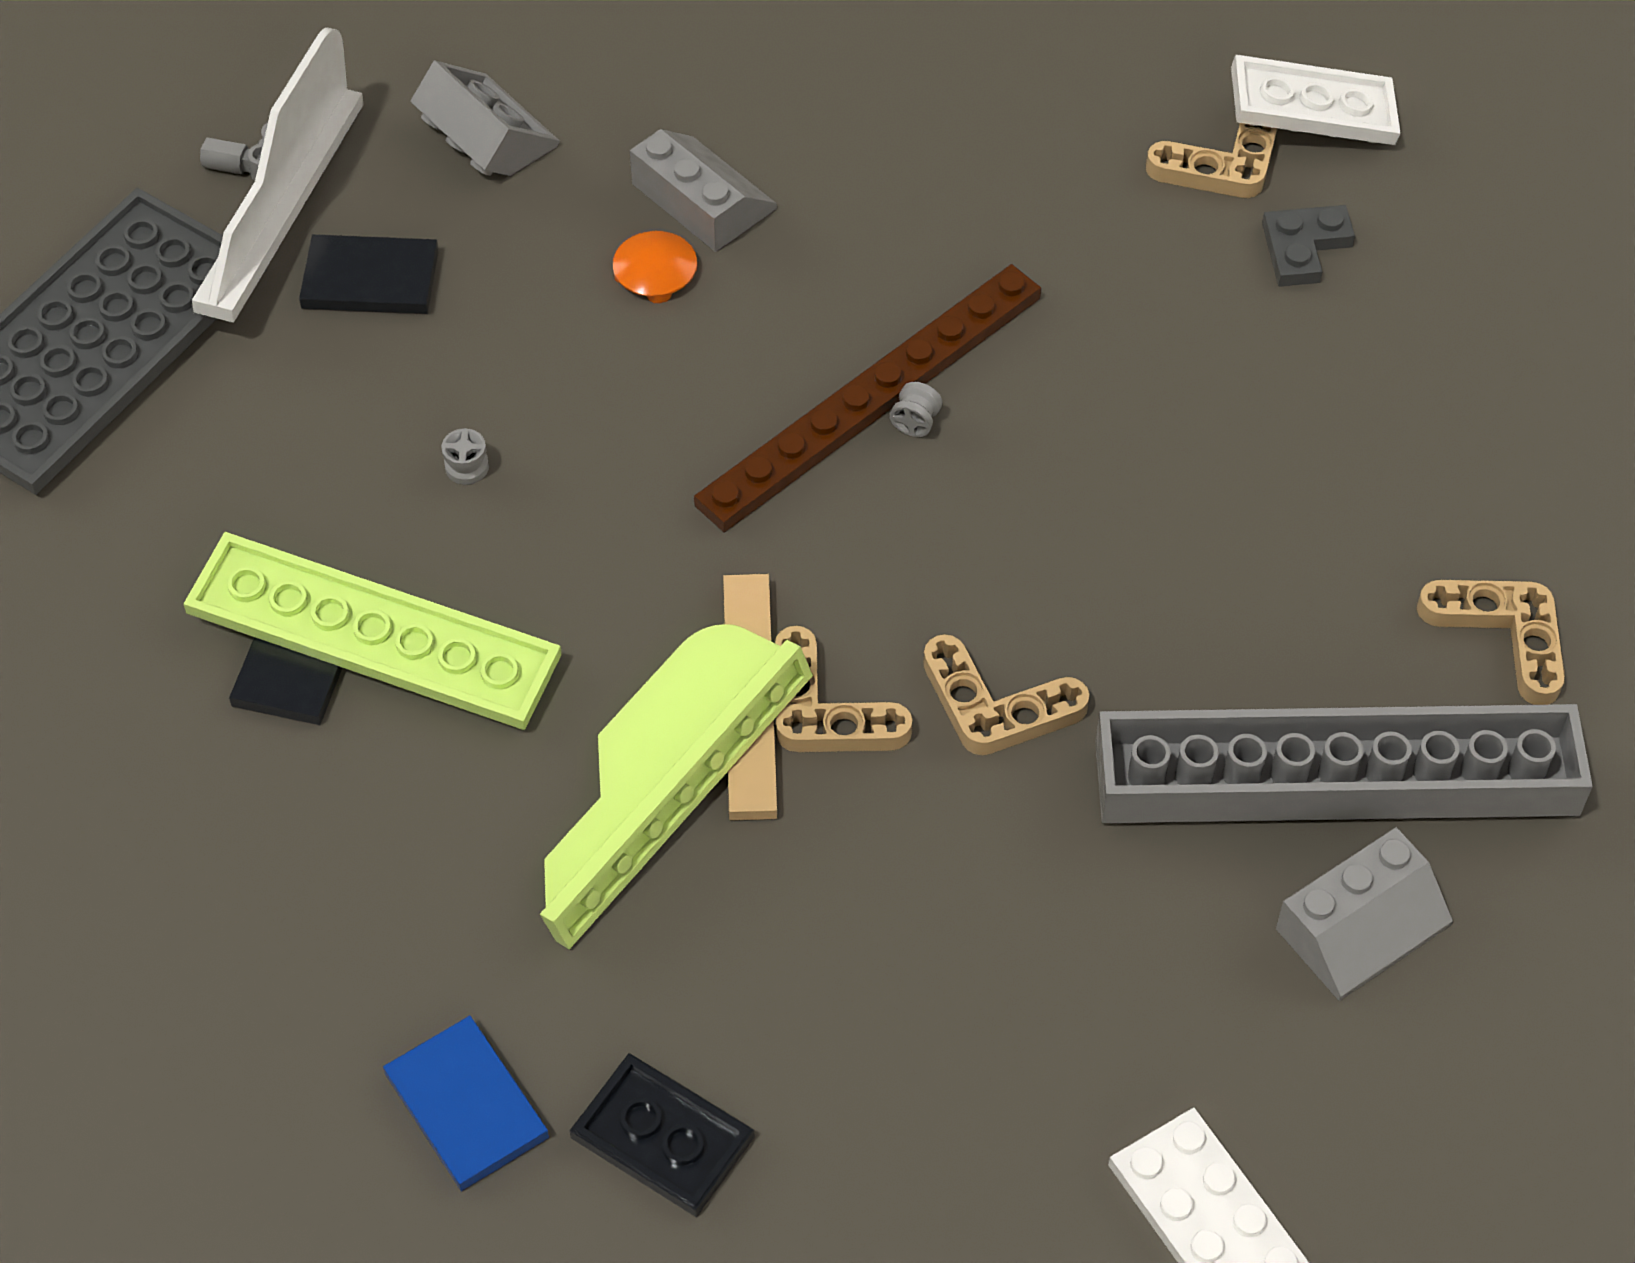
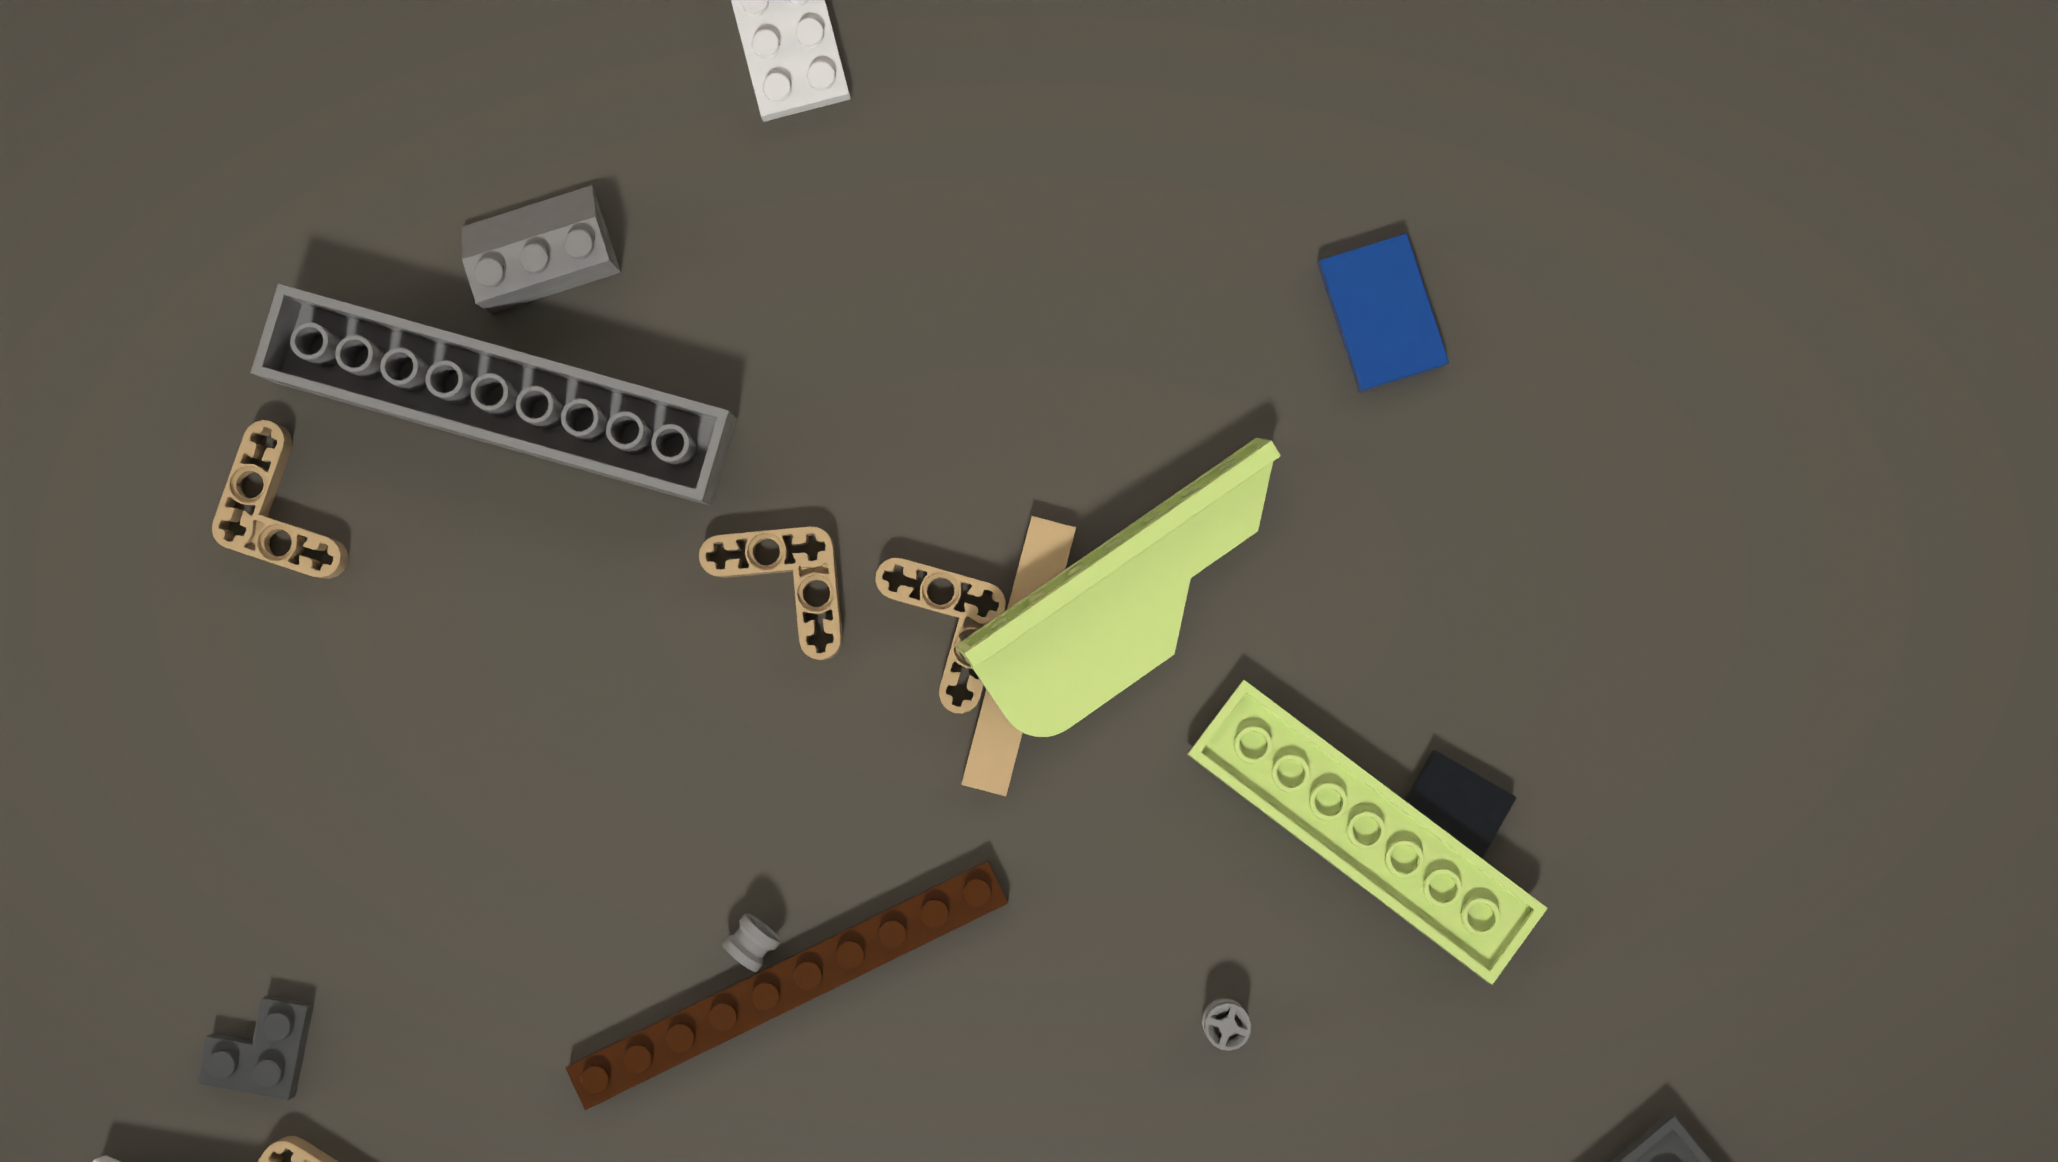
camera: 165 degrees left, 30 degrees up
black tile [570,1053,754,1217] -> none

